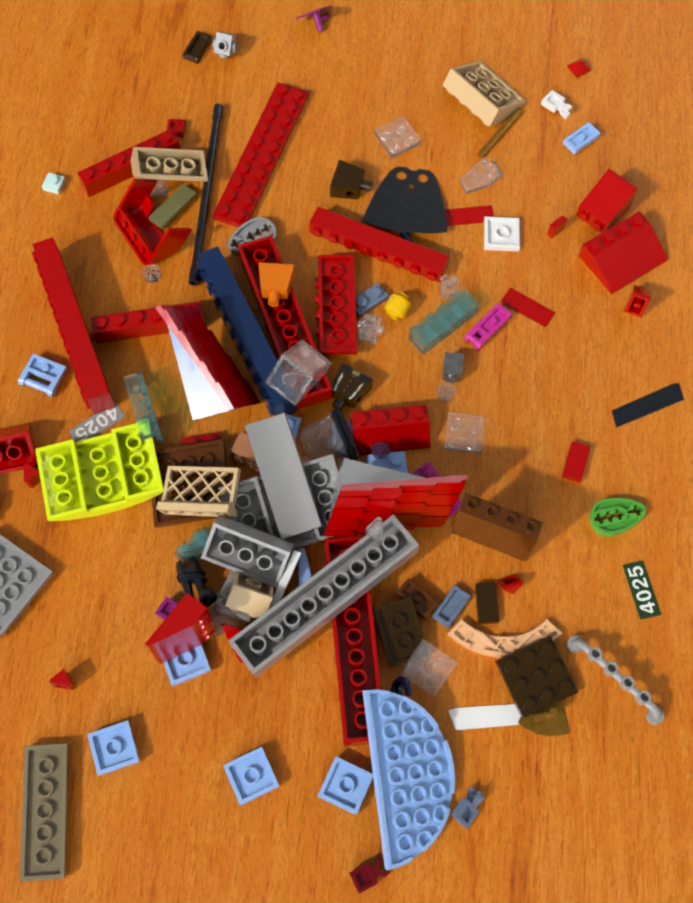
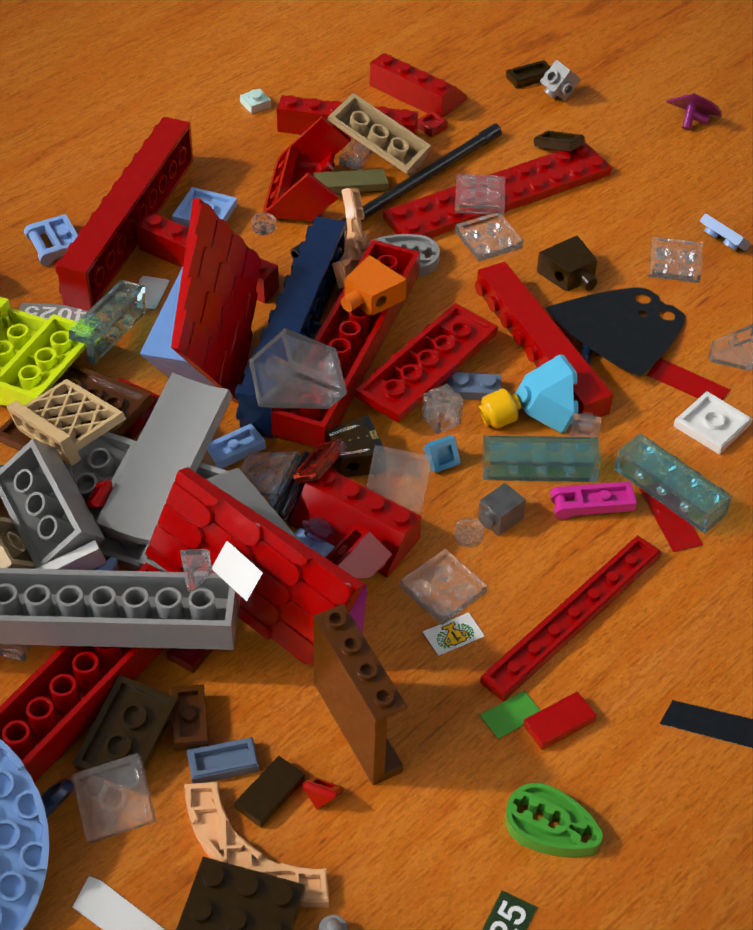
camera: 40 degrees right, 20 degrees down
none -> red slope [85,479,113,510]
none -> white sticker [128,275,170,310]
none -> light blue plate [172,187,237,228]
none -> white sticker [211,541,263,601]
none -> clear red tile [293,439,347,484]
none -> red slope [325,523,392,579]
none -> light nougat tile [332,188,367,289]
none -> clear plate [366,445,433,514]
none -> red slope [370,53,467,118]
none -> dark azure tile [423,435,461,473]
none -> white sticker [423,612,485,656]
none -> clear plate [455,174,505,215]
none -> clear plate [455,212,523,262]
none -> red tile [480,535,661,702]
none -> bright green sticker [480,691,541,739]
none -> medium azure slope [515,354,578,433]
none -> dark brown tile [534,130,585,151]
none -> clear light blue brick [614,433,732,534]
none -> light blue plate [699,213,751,252]

